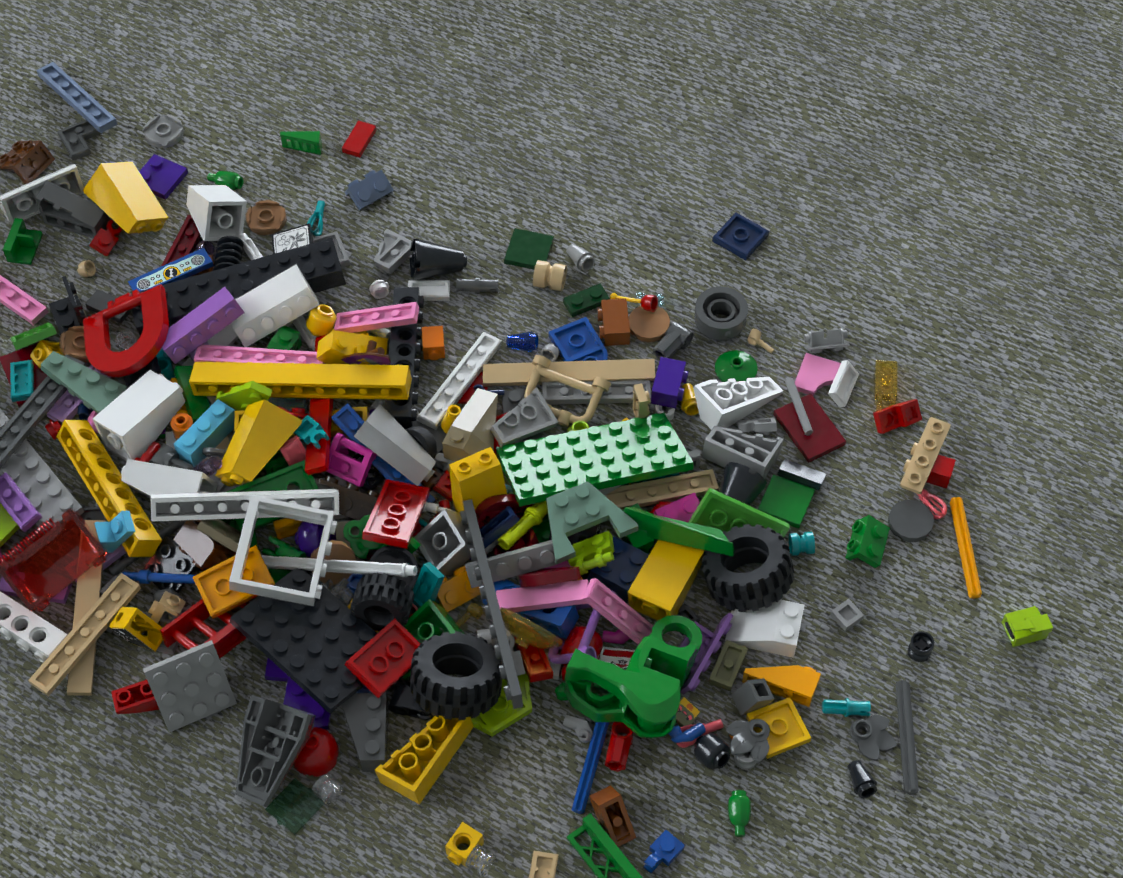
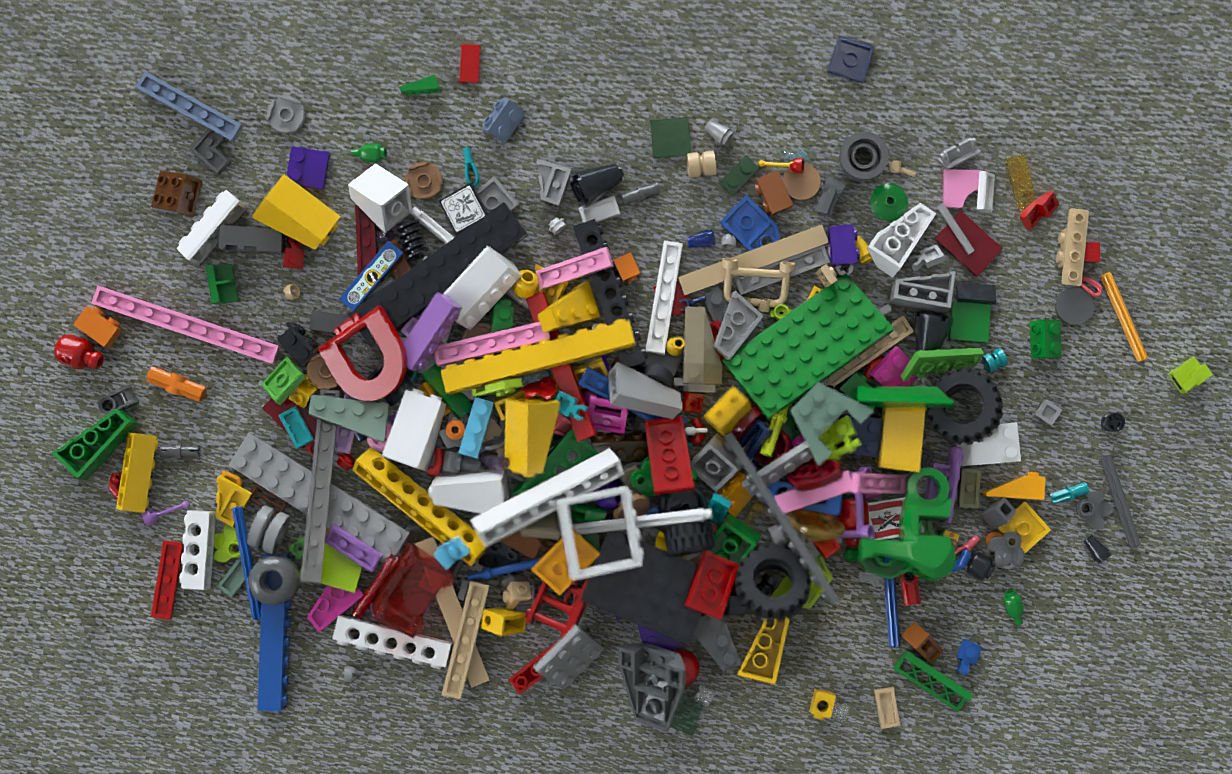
camera: 20 degrees left, 30 degrees up
shield [341,340,391,365] -> none

